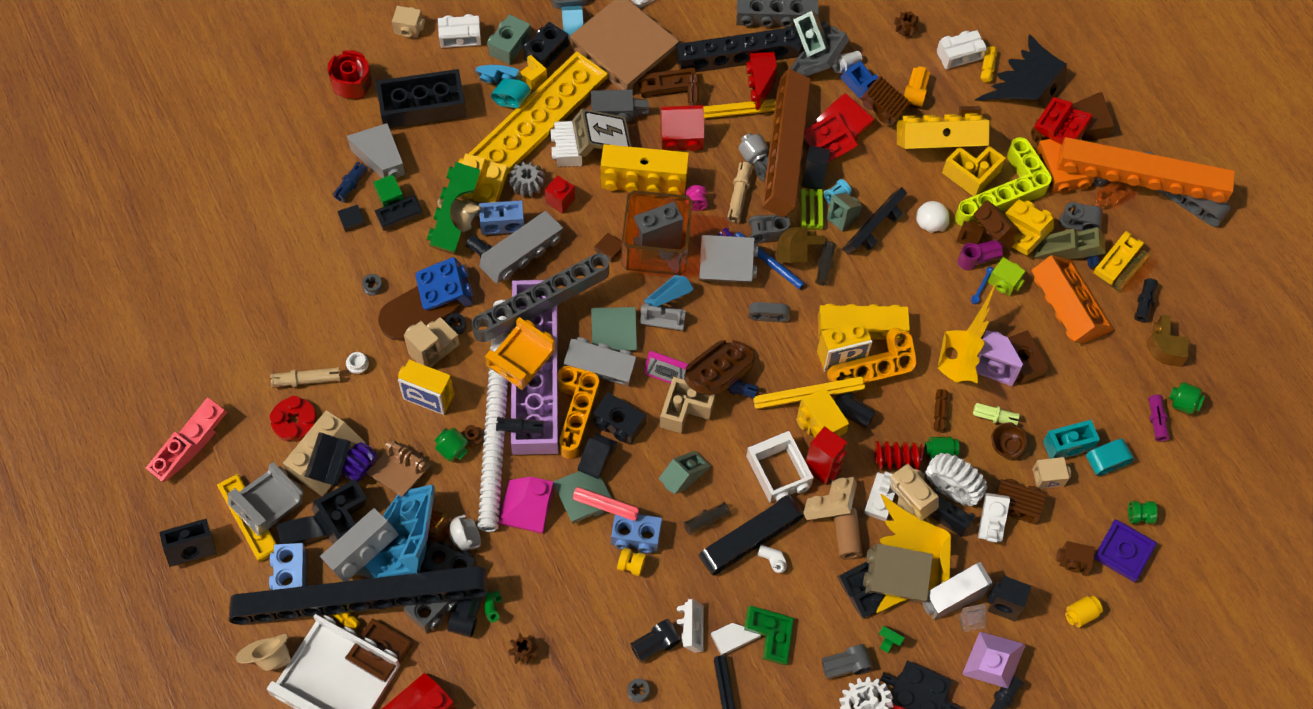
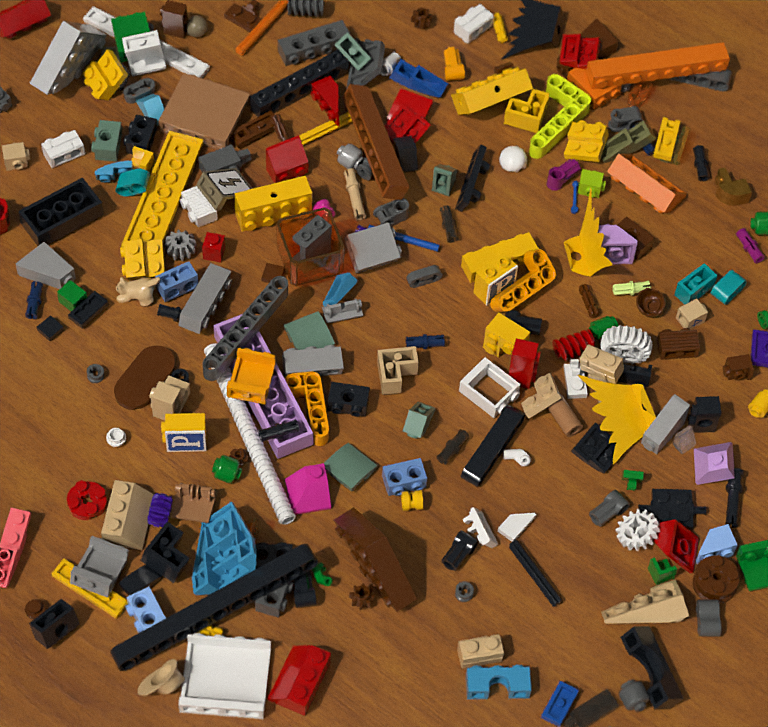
camera: 25 degrees left, 5 degrees down
tan pin [270,367,340,388] -> none
black panel [304,432,351,486] -> none
light grey brick [320,508,399,582] -> none
reddish brown tile [345,618,413,682] -> none
blue bracket [415,257,474,311] -> none
green arch [427,162,480,254] -> none
white hair [449,515,481,551] -> none
coral axle [573,487,639,521] -> none
black slope [577,433,617,479] -> none
slope [644,351,688,384] -> none
reddish brown tile [684,340,755,395] -> none
green tile [744,606,794,665] -> none
yellow axle [753,377,865,409] -> none
pearl gold brick [777,227,825,262] -> none
lime tile [801,189,823,230] -> none
medium azure bush [823,179,852,204] -> none
reddish brown brick [860,76,911,126] -> none
dark tan panel [863,544,933,603] -> none
reddish brown tile [956,220,984,245] -> none
reddish brown brick [973,200,1023,249] -> none
white plate [978,493,1010,543] -> none
none -> reddish brown plate [25,599,46,619]
none -> reddish brown brick [334,507,417,612]

